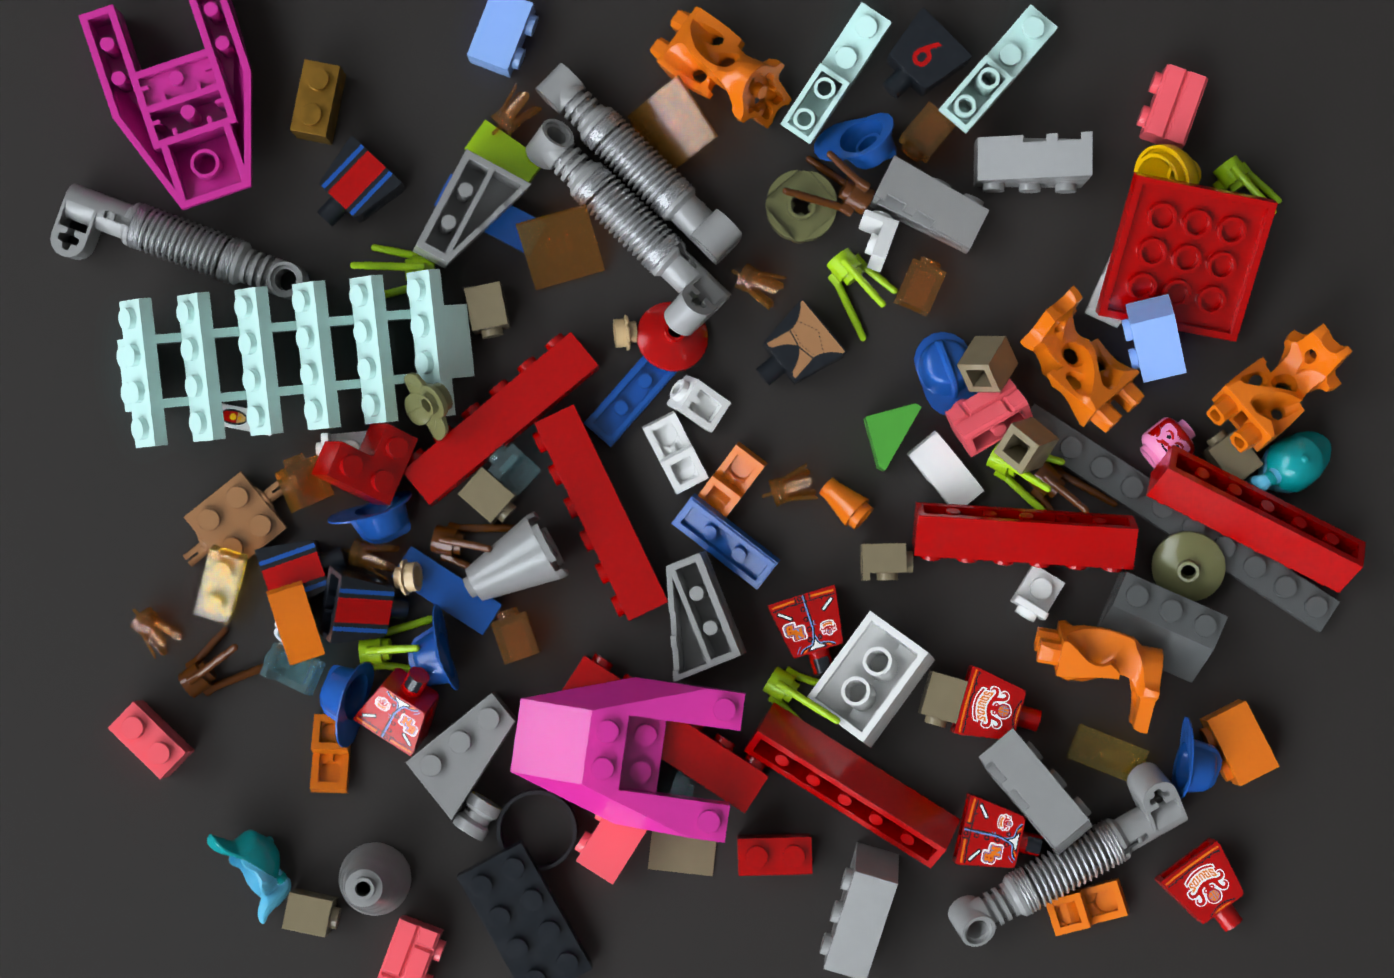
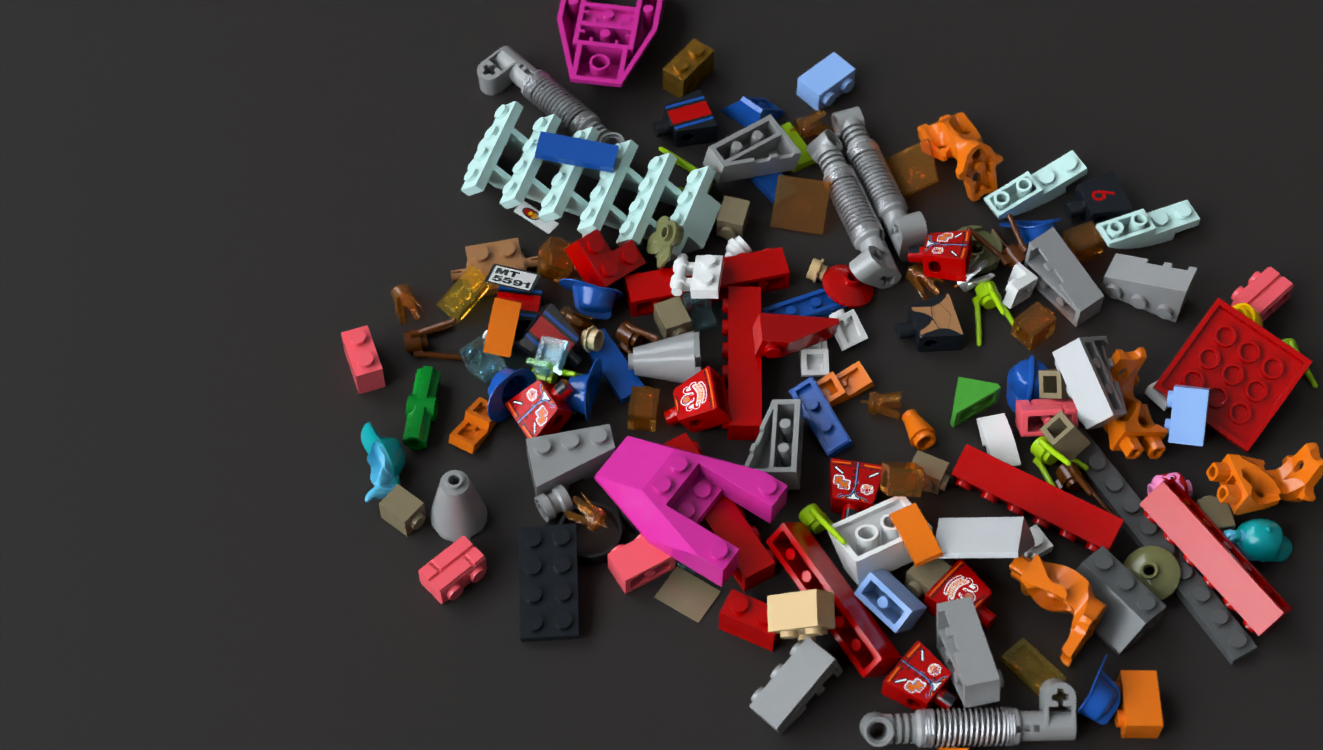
camera: 25 degrees right, 30 degrees down
none -> green piece [402,366,441,450]
none -> sticker [484,263,541,293]
none -> clear light blue bracket [526,336,570,377]
none -> blue tile [535,131,619,173]
none -> clear orange piece [564,492,608,532]
none -> red torso [664,366,732,433]
none -> white plate [670,253,724,299]
none -> blue slope [720,96,784,127]
none -> white plate [725,235,752,257]
none -> red slope [752,313,840,358]
none -> tan brick [767,589,835,641]
none -> light blue brick [854,569,927,633]
none -> clear orange brick [880,461,926,497]
none -> orange slope [889,503,943,568]
none -> red torso [908,230,972,282]
none -> slope [935,517,1035,559]
none -> flat silver piece [954,255,995,292]
none -> wedge [1052,336,1127,430]

